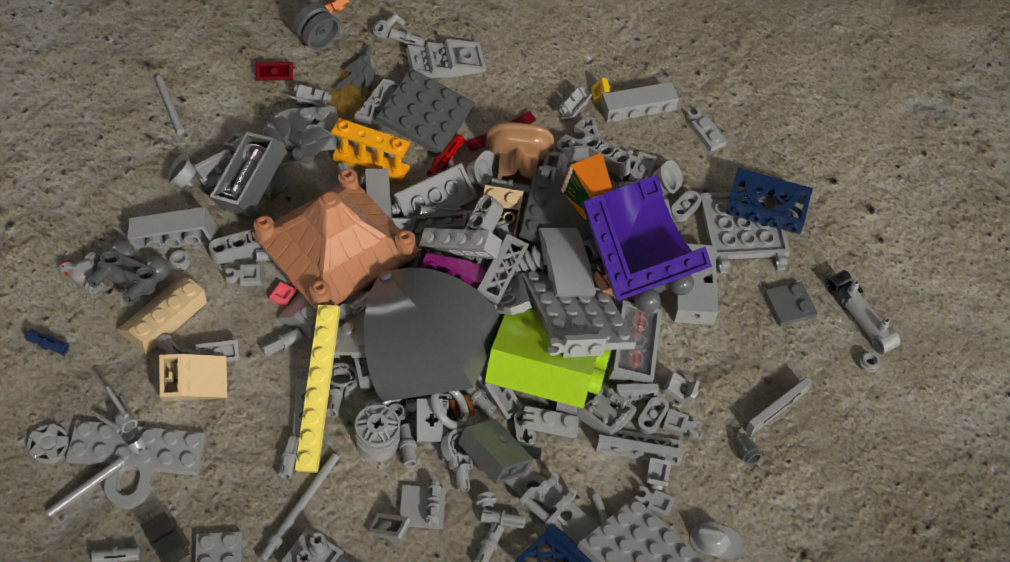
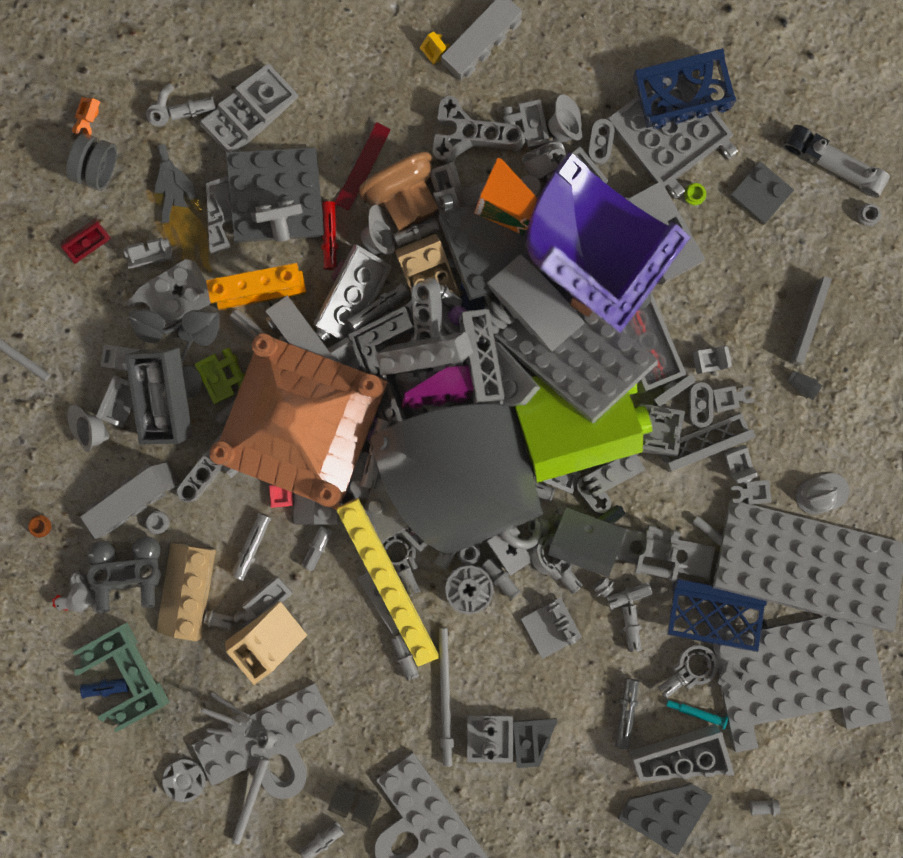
camera: 25 degrees left, 30 degrees up
light grey plate [226,264,261,286] -> none
light grey slope [367,513,410,547] -> none
light grey plate [547,334,607,357] -> none
light grey hinge [559,86,593,120] -> none
light grey plate [686,107,727,152] -> none
none -> dark orange plate [28,515,52,538]
none -> sand green wedge [73,623,170,732]
none -> lime plate [195,348,245,405]
none -> light grey pin [231,513,272,581]
none -> light grey plate [251,200,302,242]
none -> lime plate [684,183,706,206]

